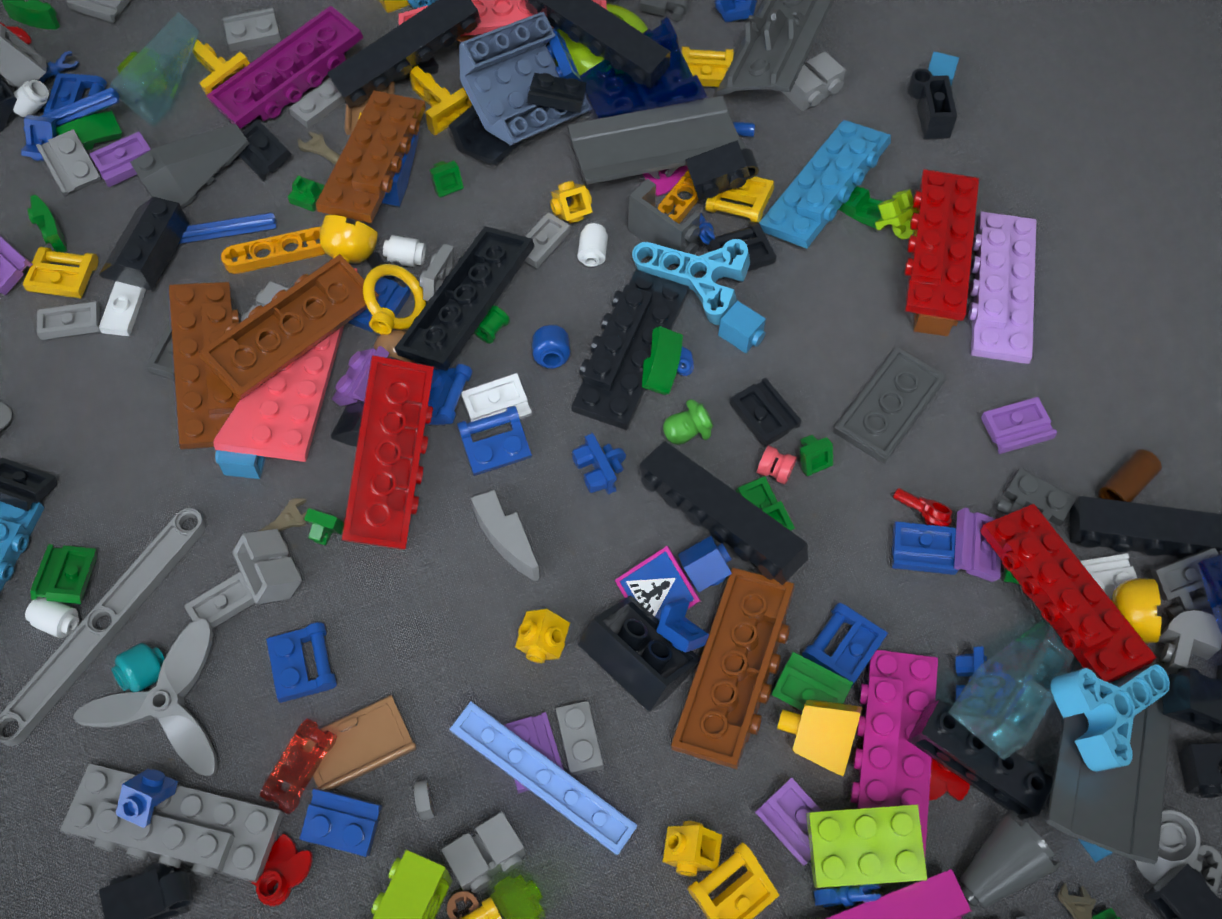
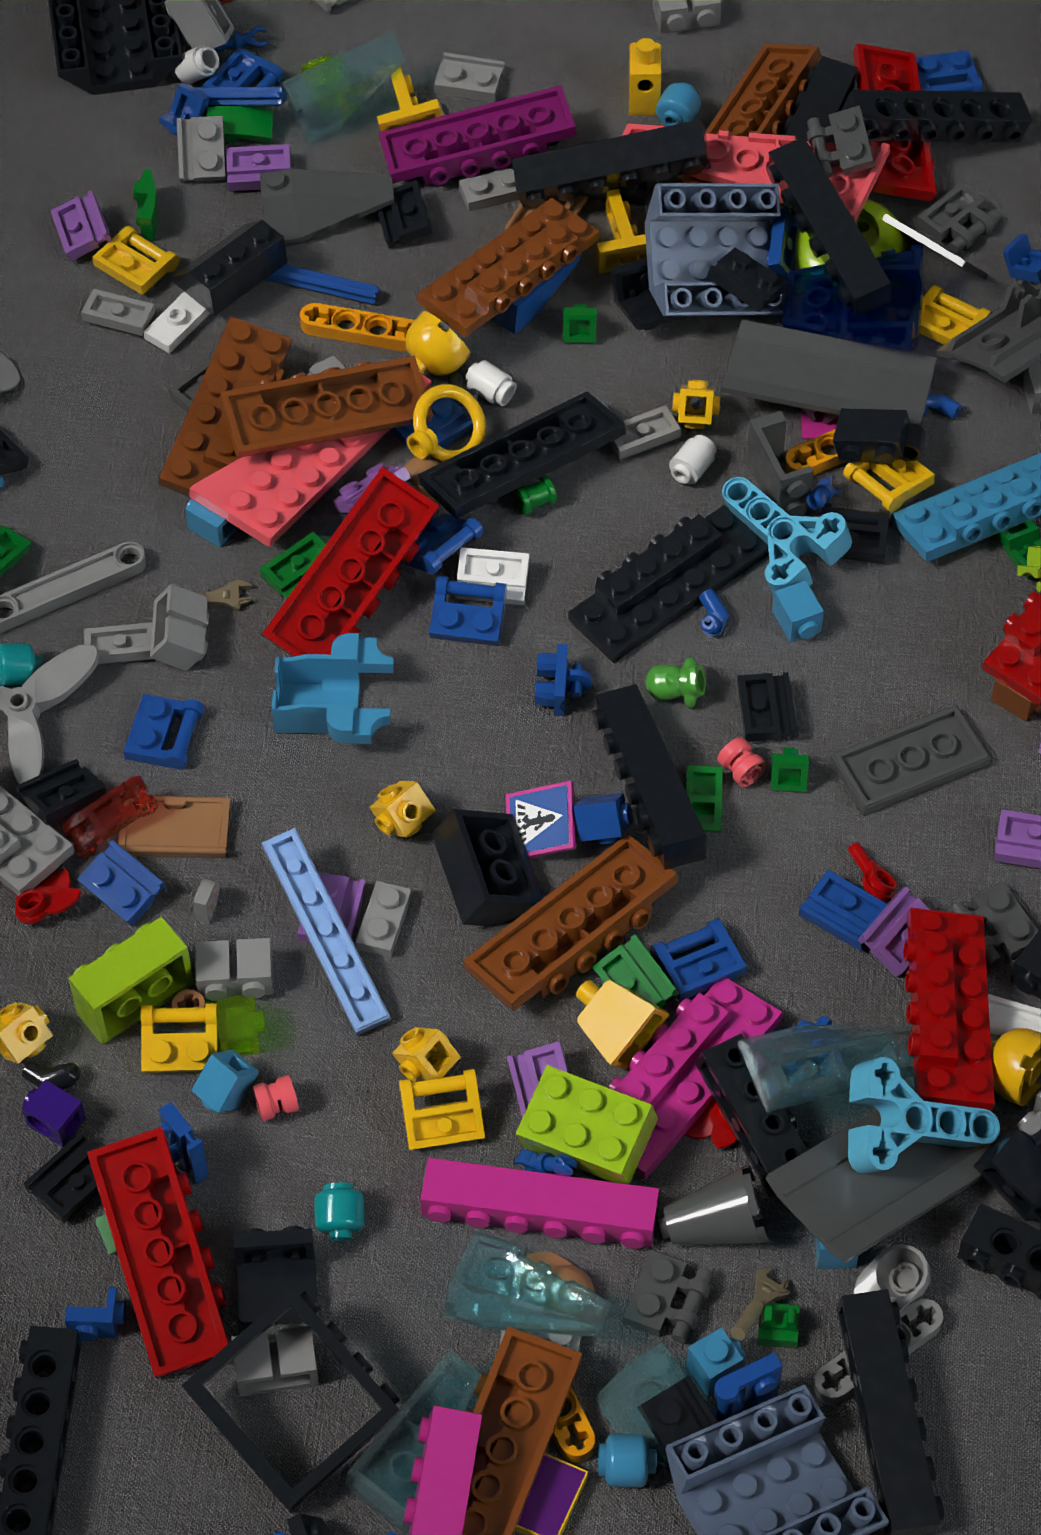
camera: 30 degrees right, 5 degrees down
green tile [288,175,325,212] -> none
dark tan piece [298,132,340,165] -> none
green tile [304,508,344,546] -> none
light grey plate [419,244,454,301] -> none
light grey slope [471,490,540,581] -> none
blue head [532,325,571,369] -> none
green slope [642,326,683,396] -> none
blue bracket [656,598,709,653] -> none
none -> black plate [16,759,106,825]
none -> green plate [260,532,326,599]
none -> dark azure piece [272,633,394,744]
none -> piece [882,214,989,280]

